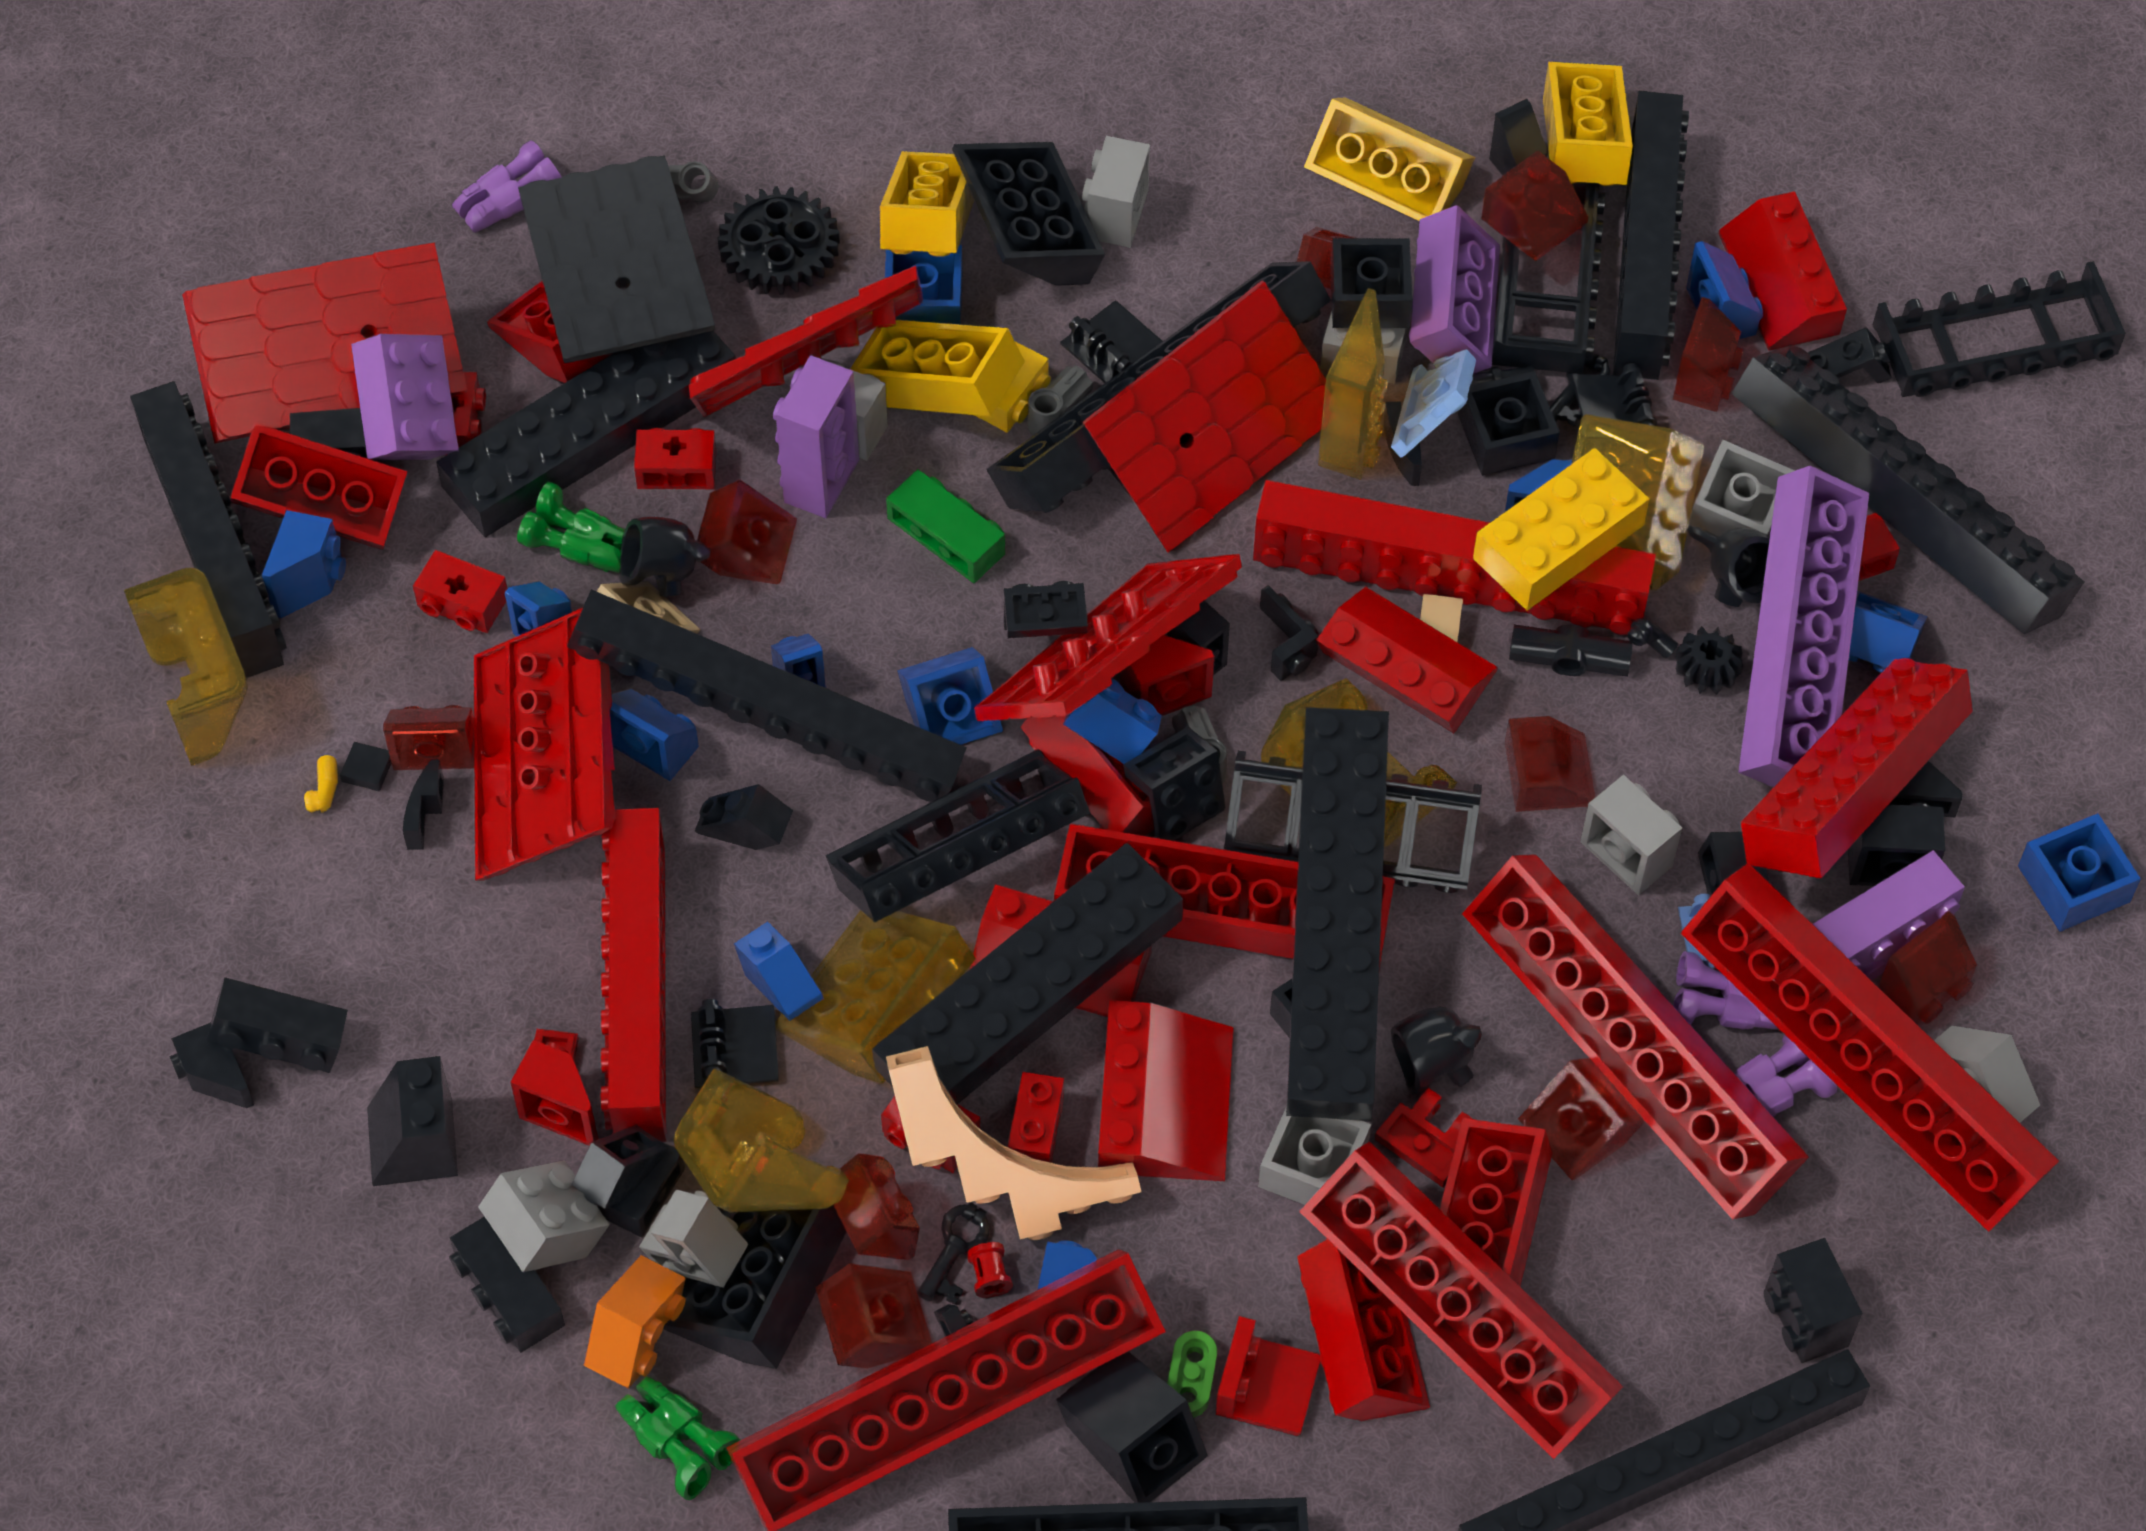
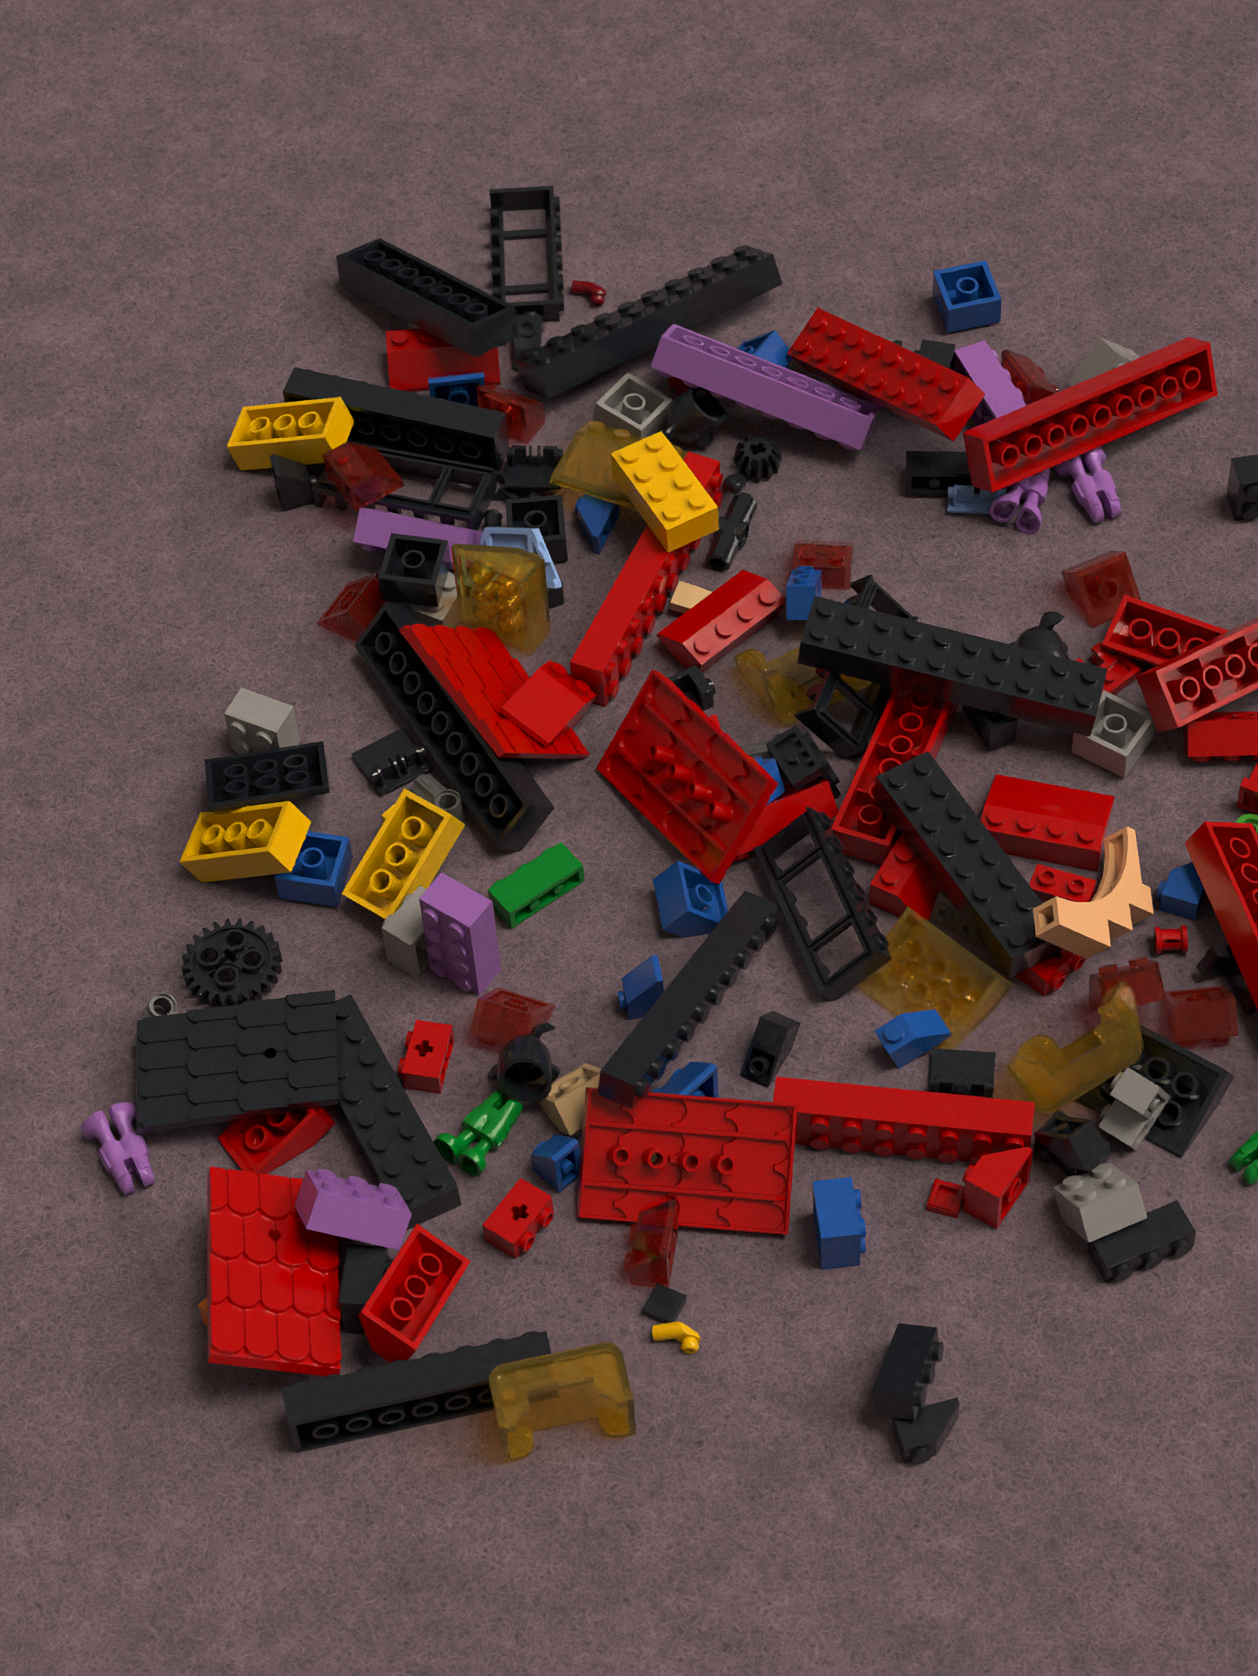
camera: 75 degrees left, 5 degrees down
blue slope [262,510,346,618] -> none
black slope [367,1056,458,1186] -> none
black slope [402,759,444,850] -> none
orange brick [584,1255,686,1389] -> none
red piece [689,266,923,417] -> none
black piece [917,1202,990,1305] -> none
black bracket [1003,581,1088,639] -> none
yellow slope [1304,97,1475,221] -> none
red brick [1462,854,1809,1220] -> none
light grey brick [1580,774,1682,895] -> none
none -> black brick [336,238,518,357]
none -> red slope [499,660,597,747]
none -> dark red arm [571,280,607,305]
none -> blue brick [786,566,822,620]
none -> blue brick [813,1177,866,1270]

